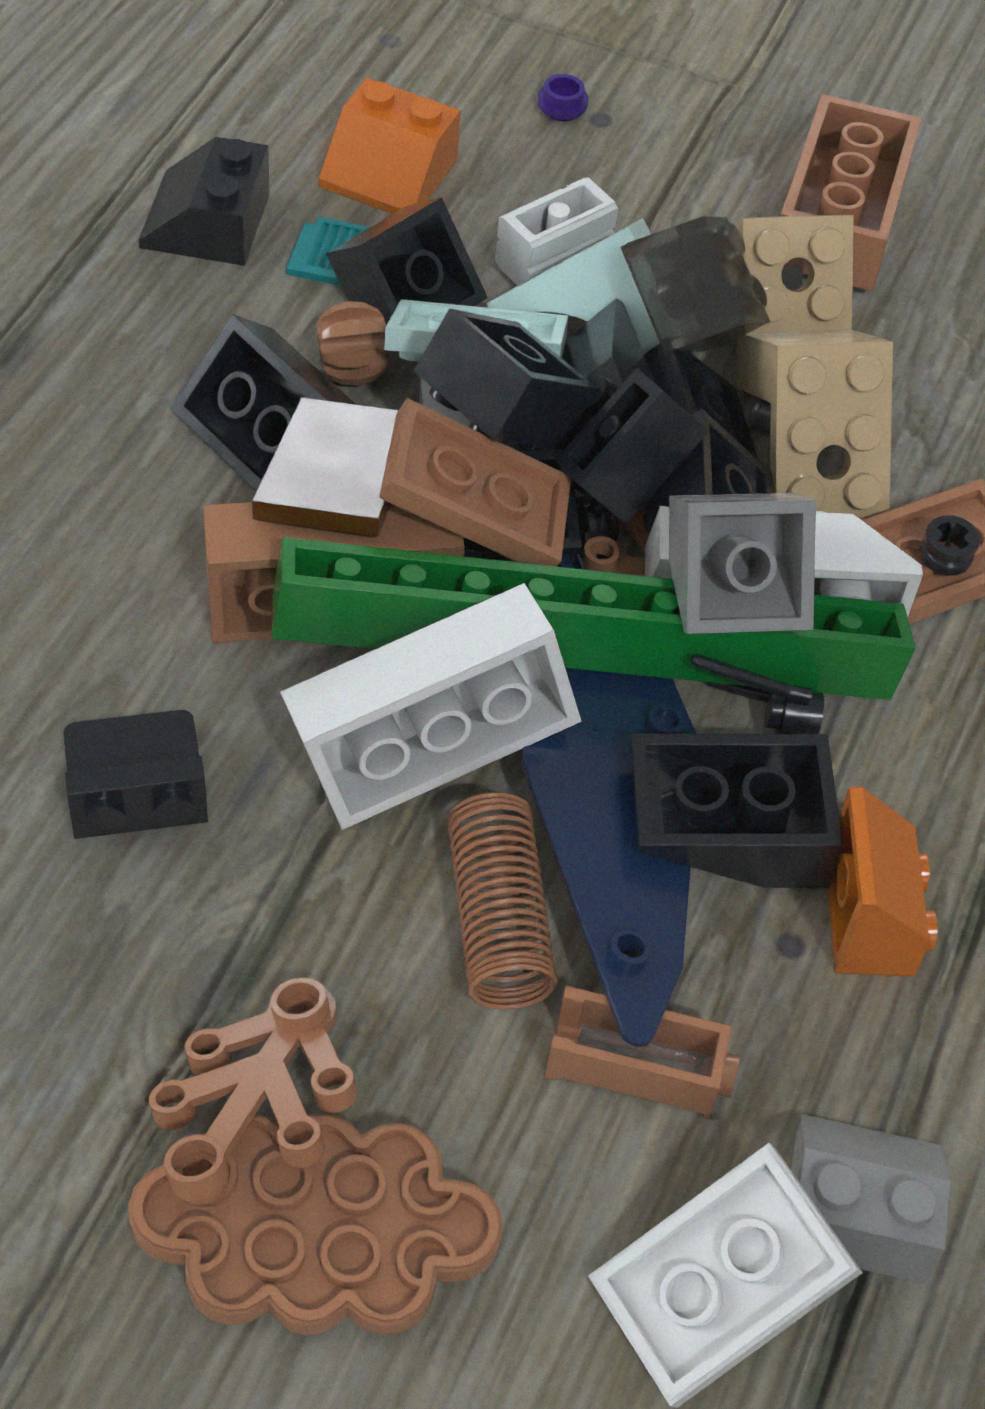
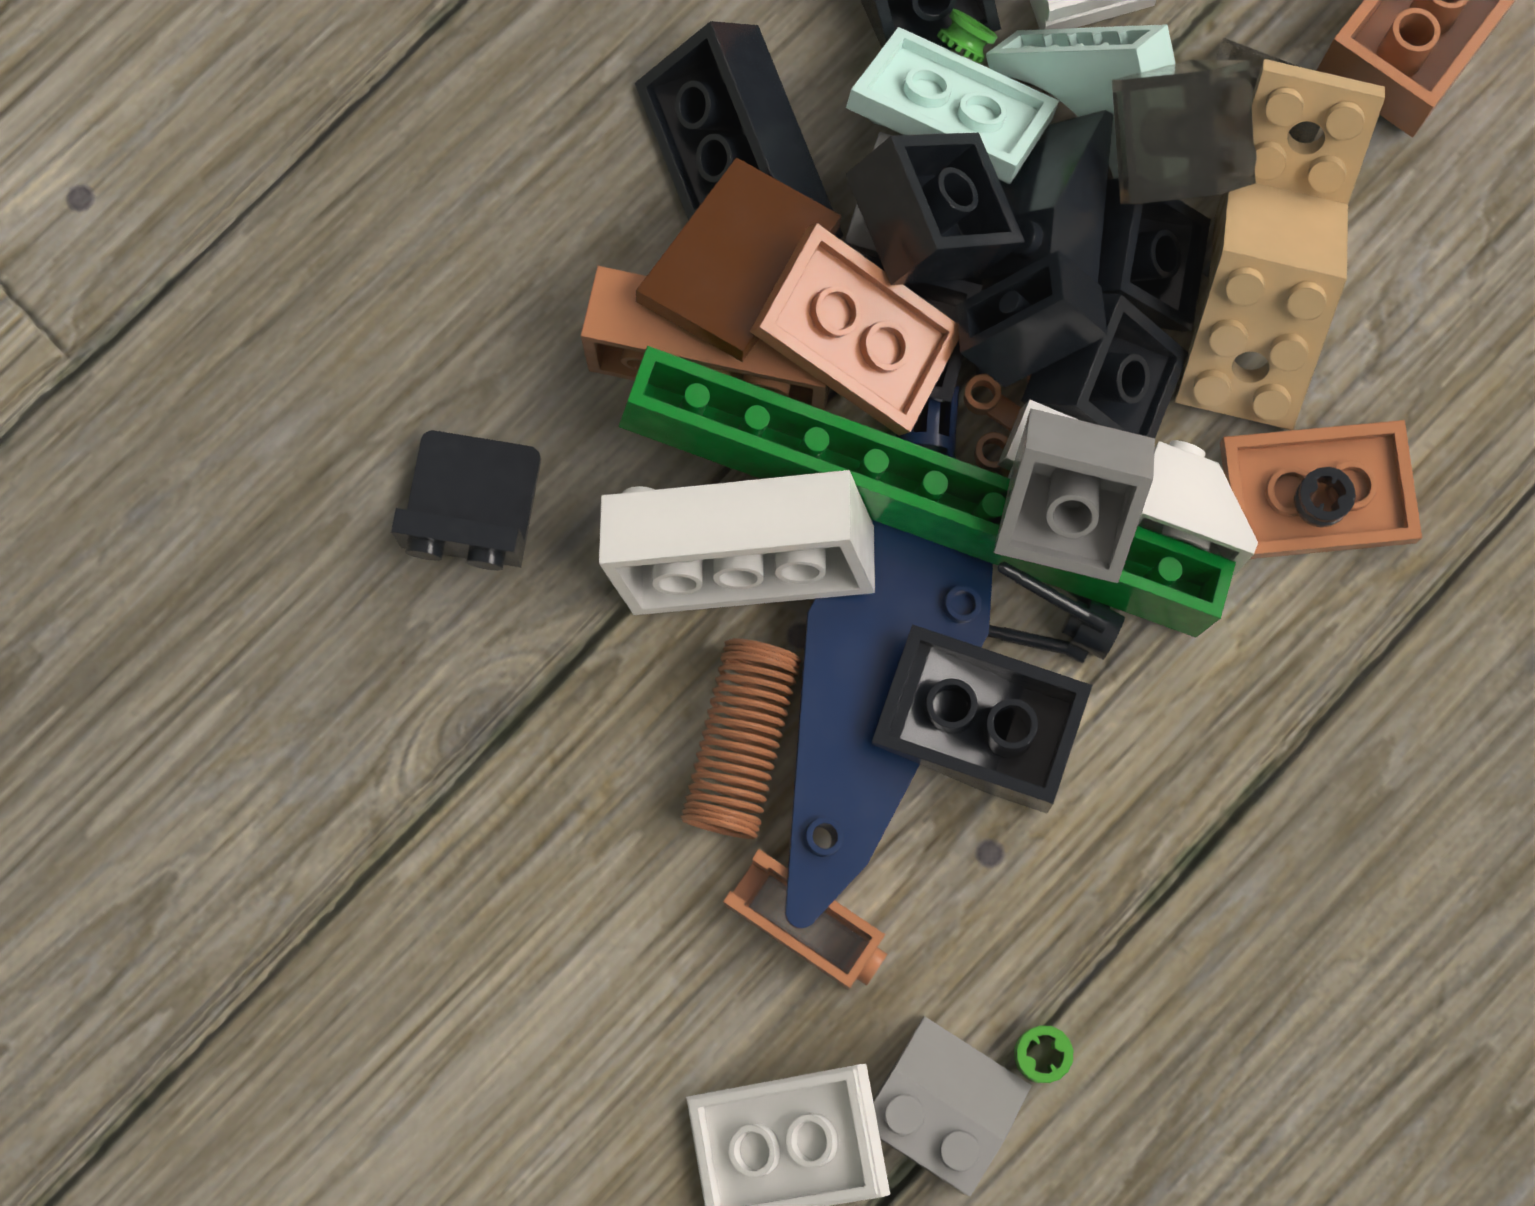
camera: 25 degrees right, 25 degrees up
nougat plate [128,1113,503,1336] -> none
nougat plant [148,978,357,1205] -> none
nougat piece [316,301,390,386] -> none
orange slope [827,786,937,976] -> none
none -> bright green bush [937,9,998,63]
none -> bright green bush [1014,1025,1074,1083]

